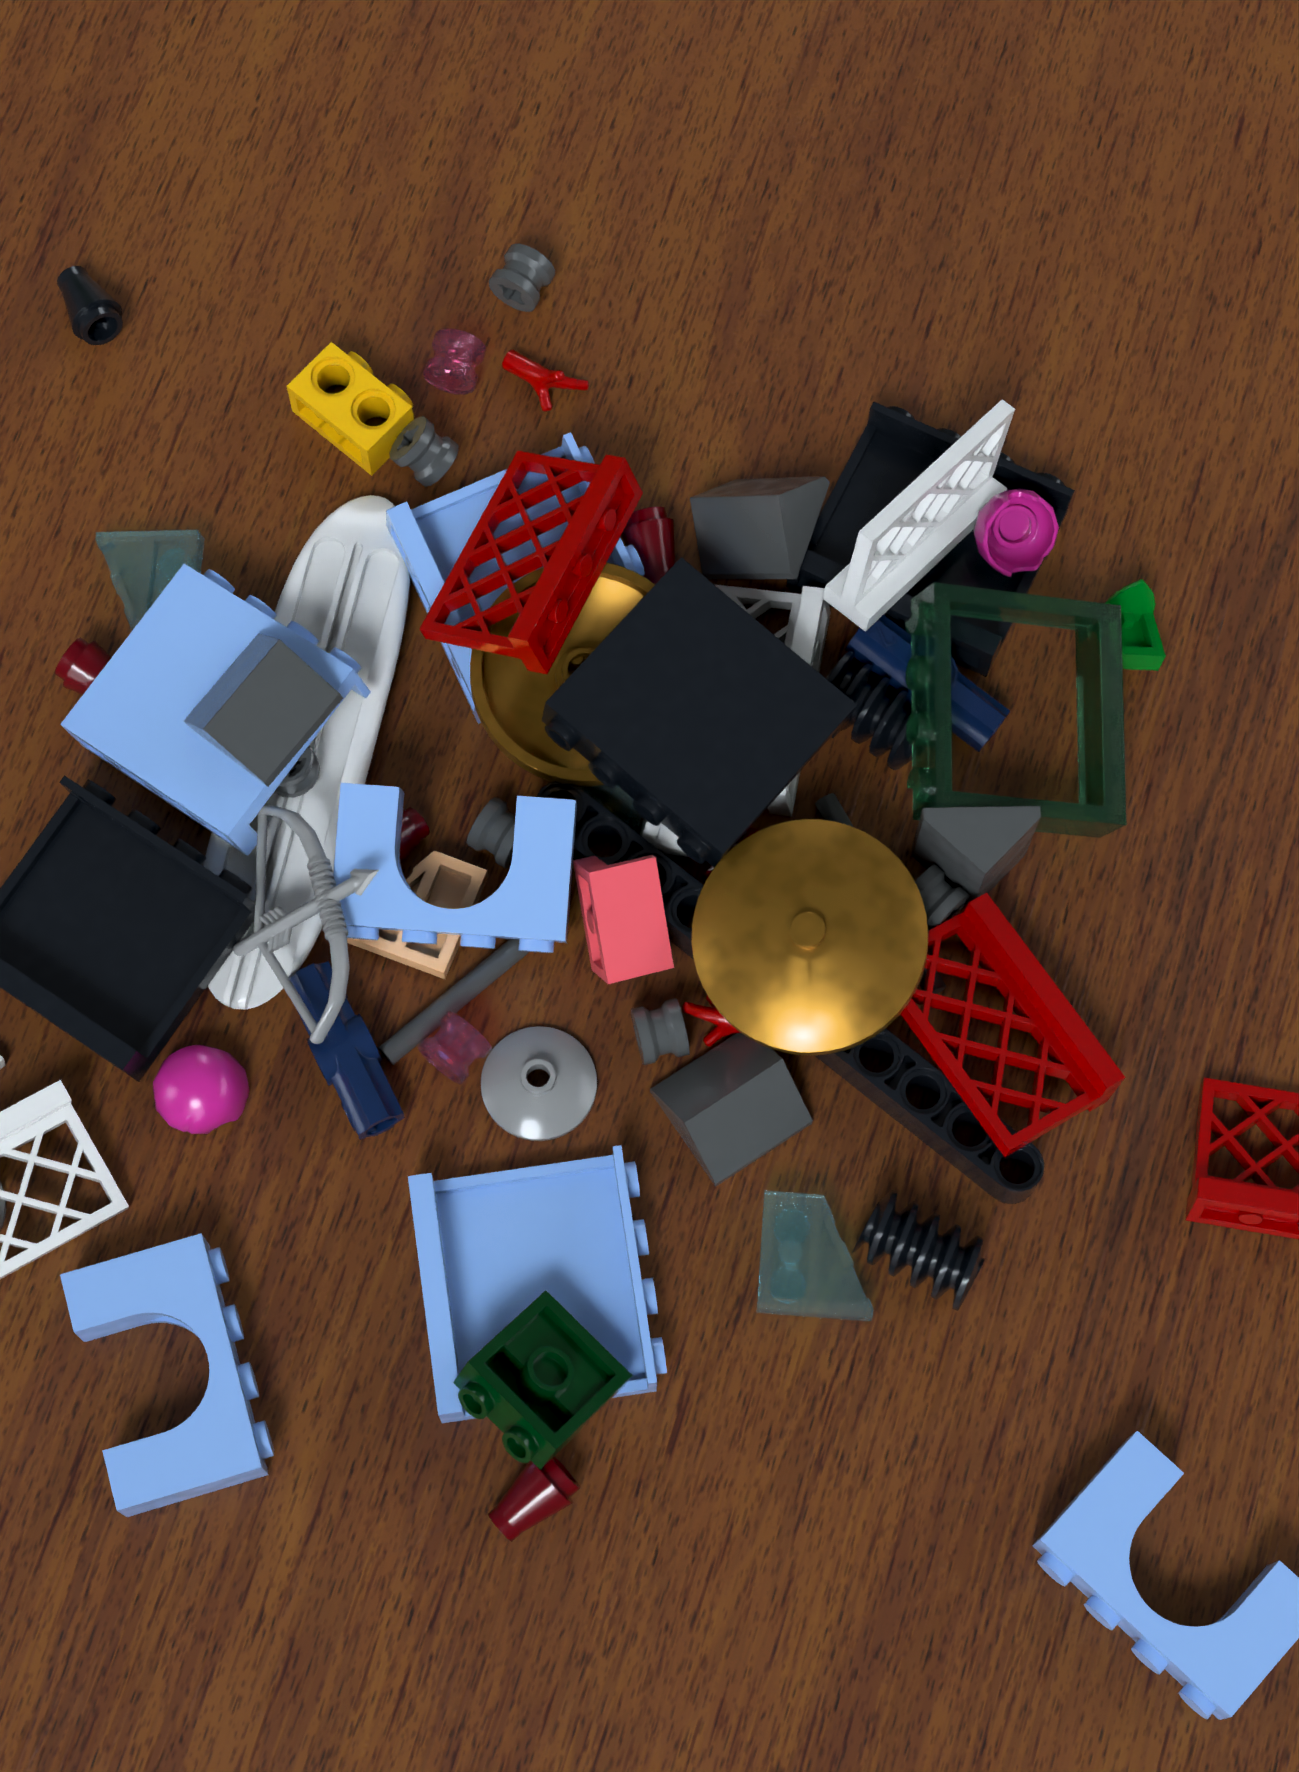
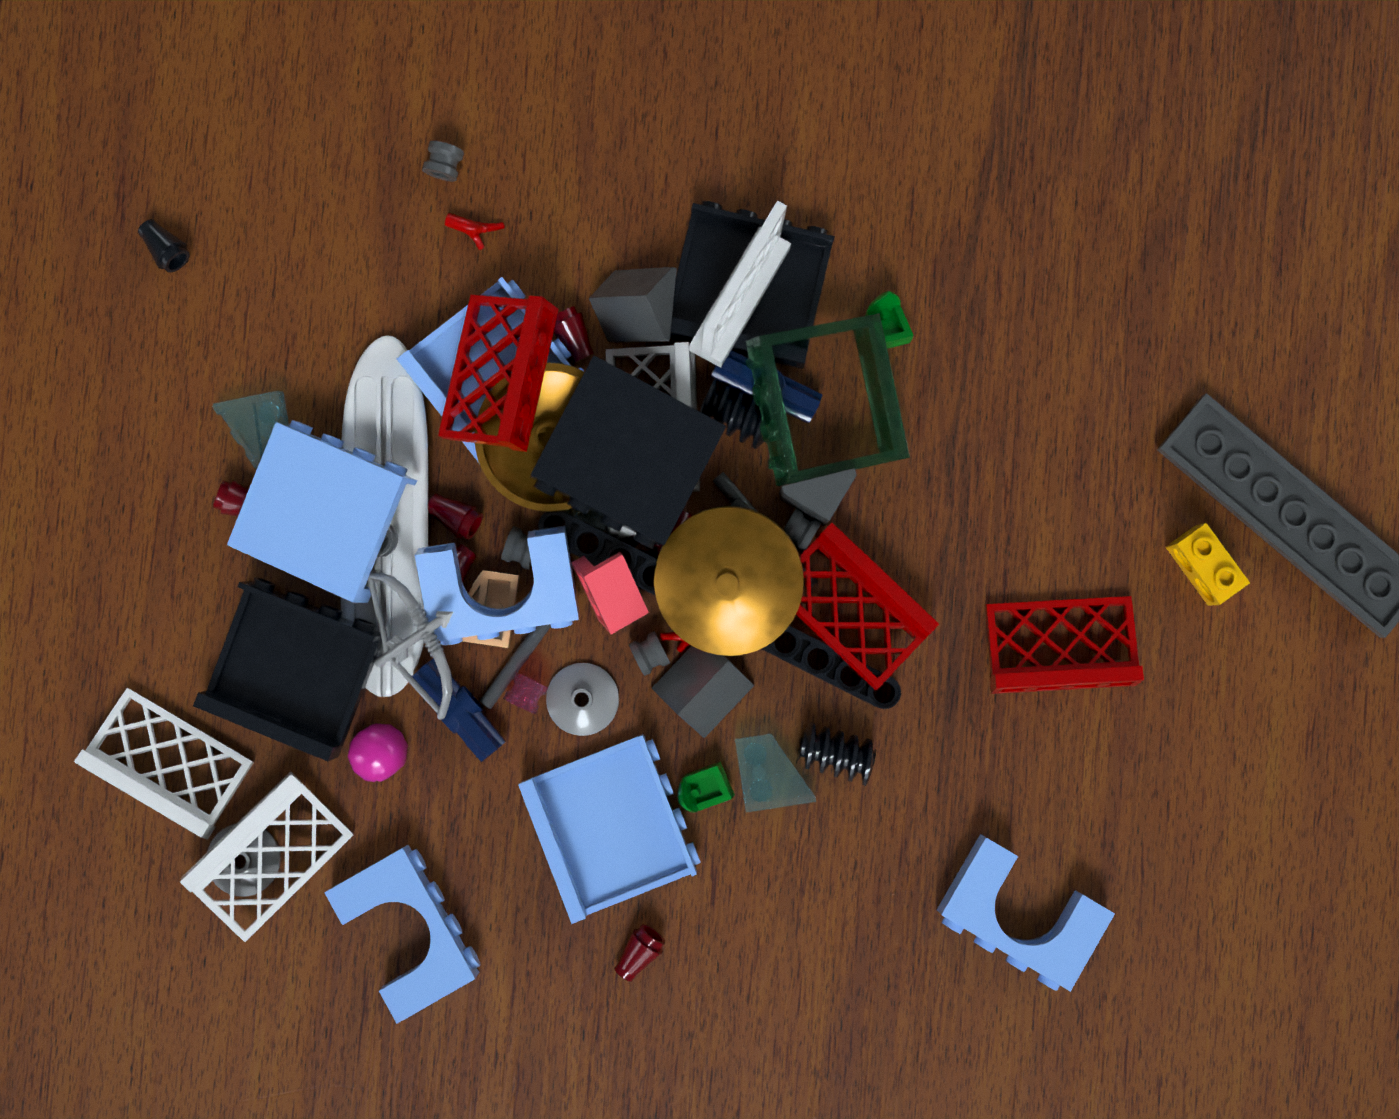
camera: 15 degrees left, 15 degrees up
dark grey slope [184,634,343,787] -> none
yellow brick [287,342,414,476] -> none
dark grey wheel [390,416,459,487] -> none
clear pink wheel [423,329,486,395] -> none
dark green plate [453,1290,633,1470] -> none
dark pink hair [973,489,1059,577] -> none
none -> dark red cone [428,493,483,540]
none -> green plate [677,761,735,813]

